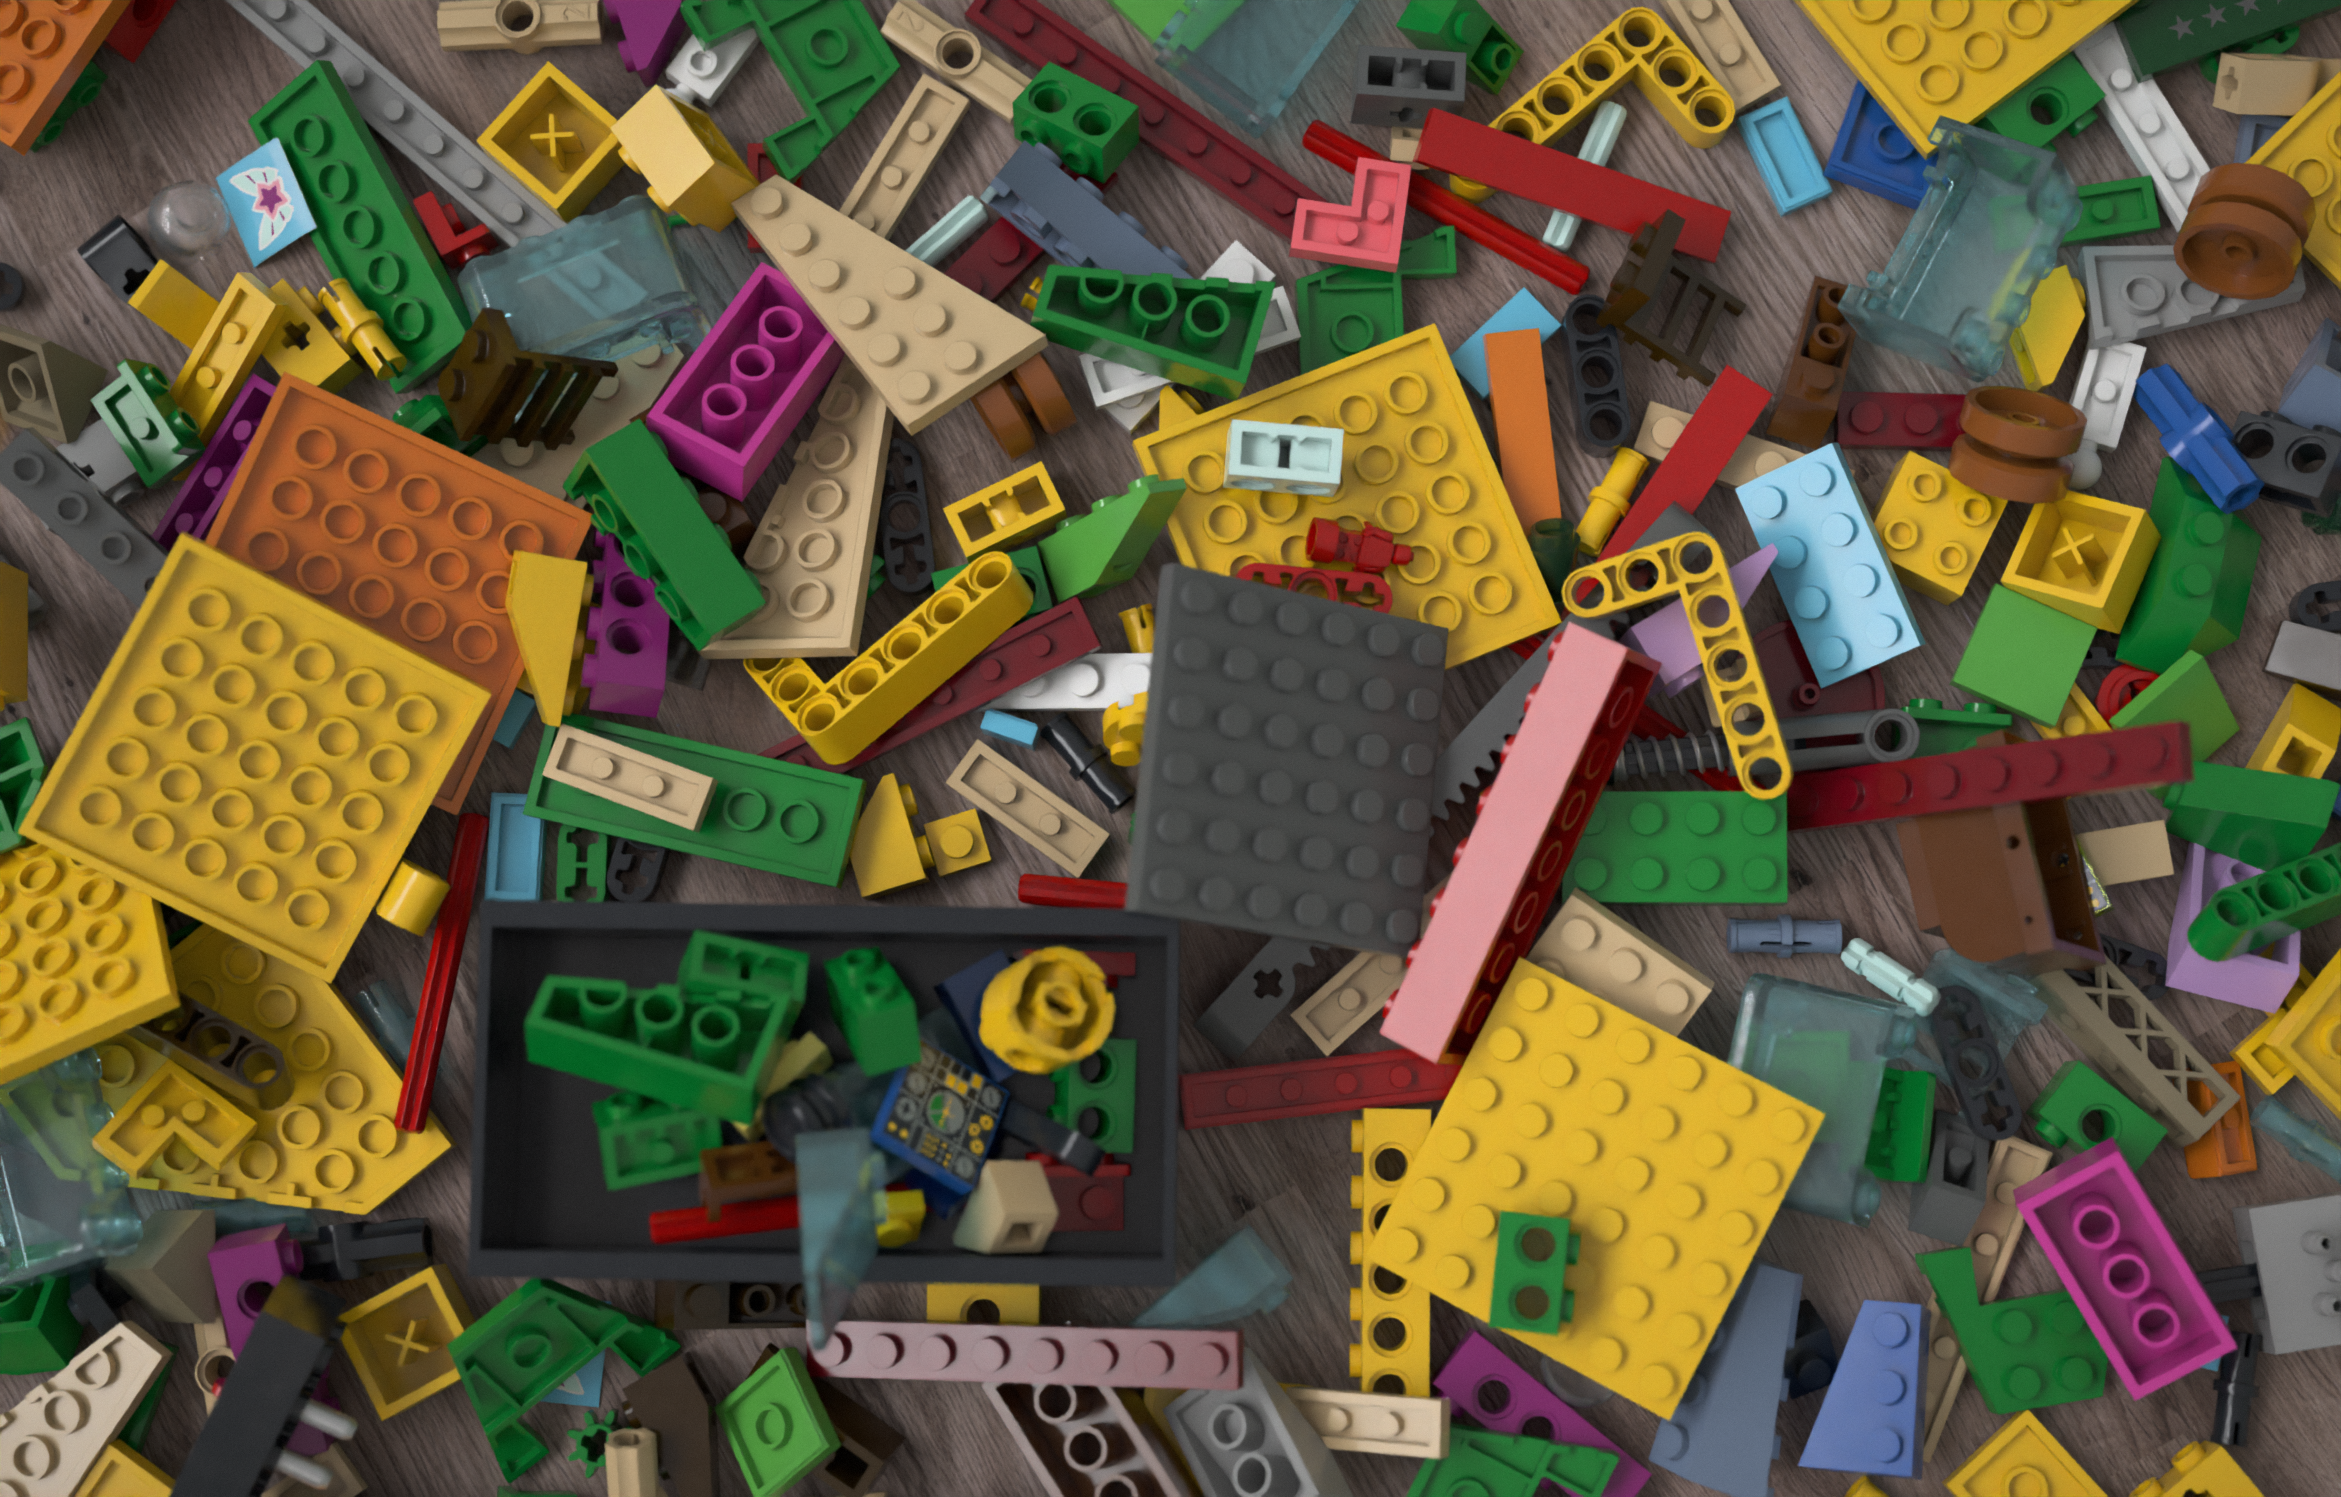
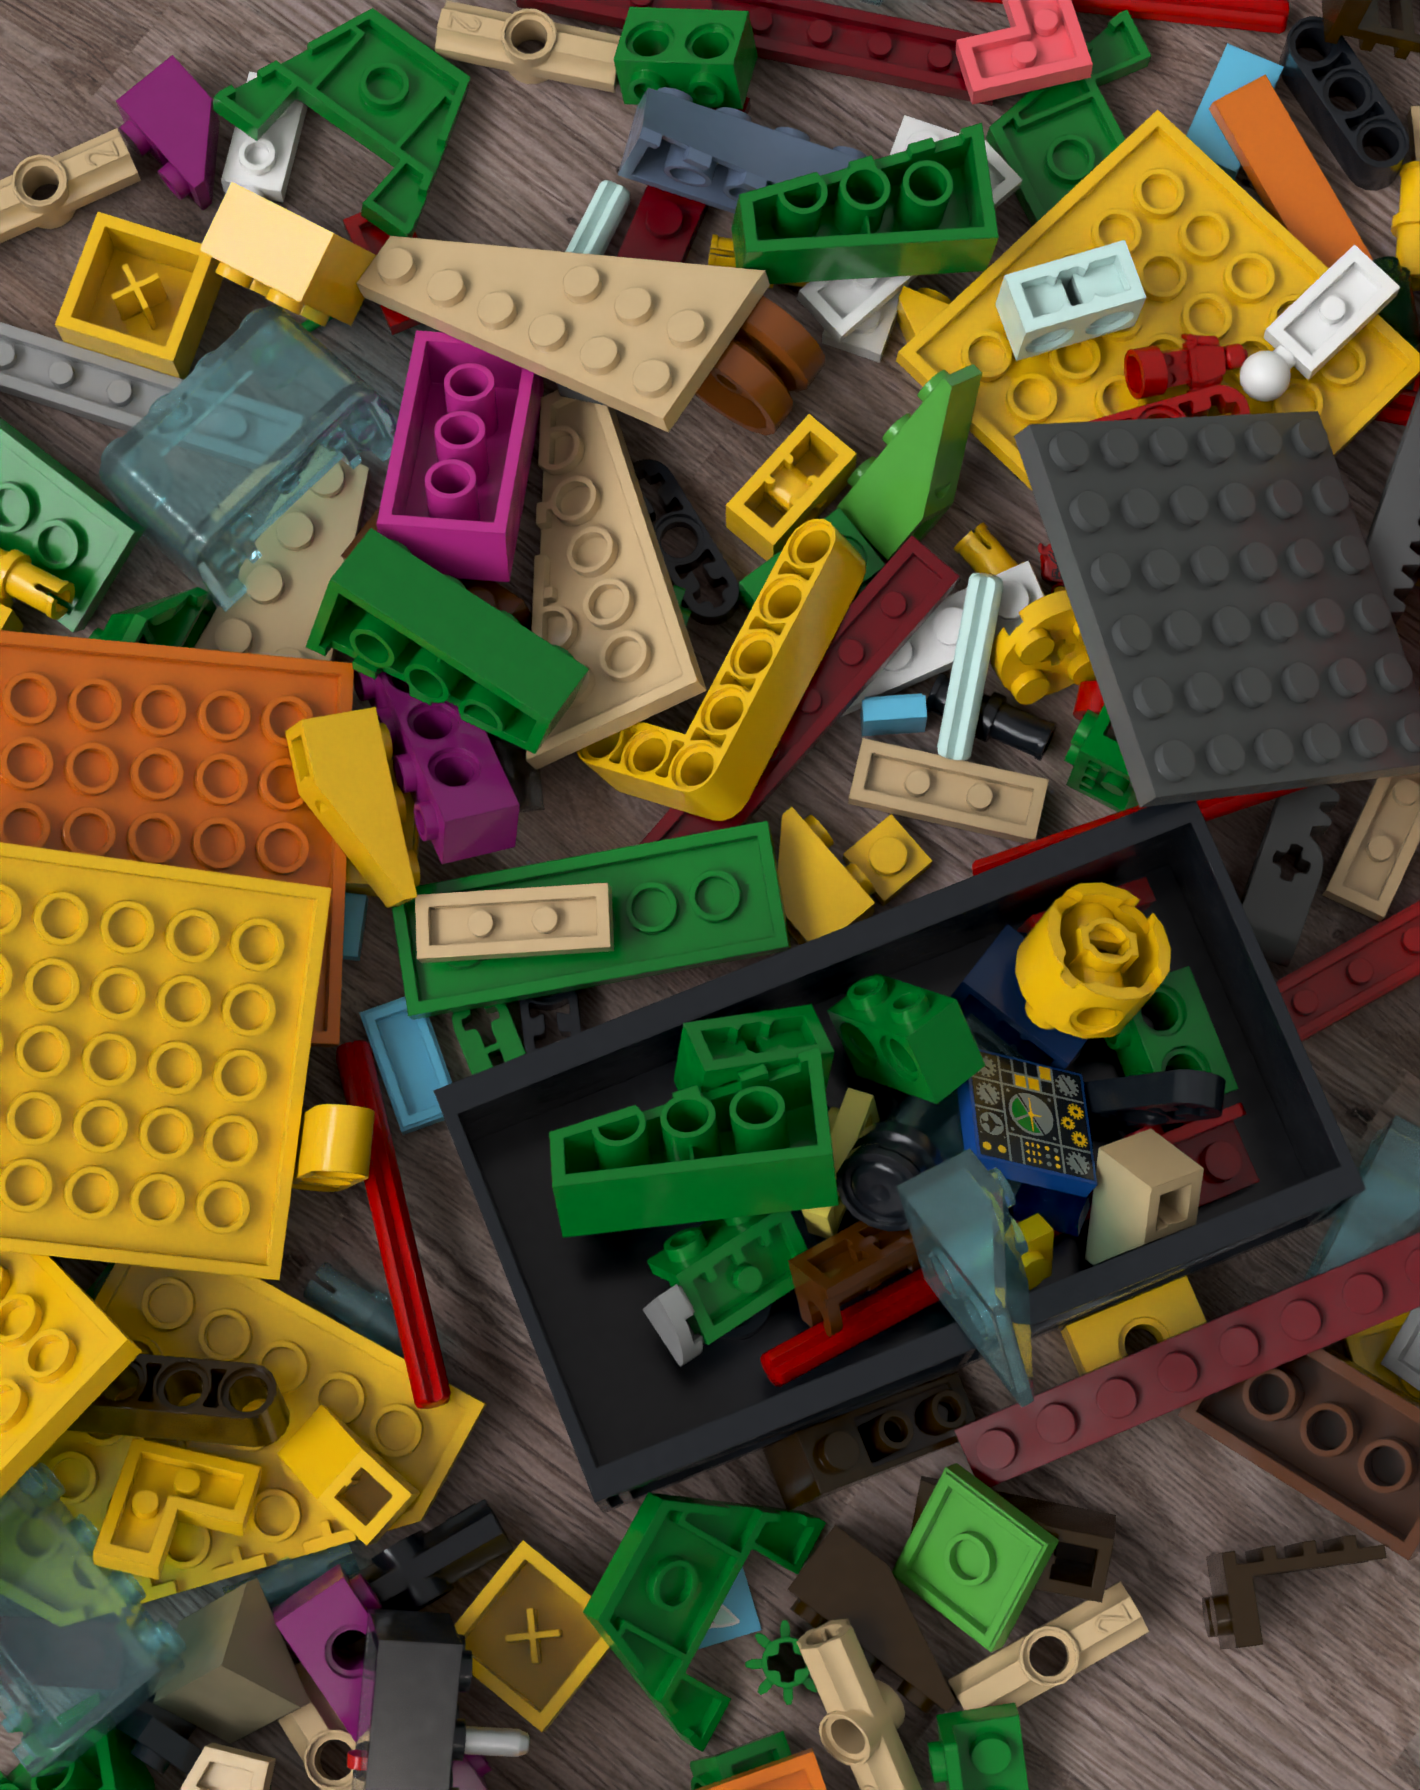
camera: 25 degrees left, 5 degrees down
red bracket [412,191,499,270] -> none
dark brown plate [437,307,619,451] -> none
tan plate [839,73,971,241] -> none
none -> yellow slope [277,1404,421,1546]
none -> light grey tile [642,1284,703,1367]
none -> light aqua axle [937,573,1004,760]
none -> white plate [1240,244,1400,402]

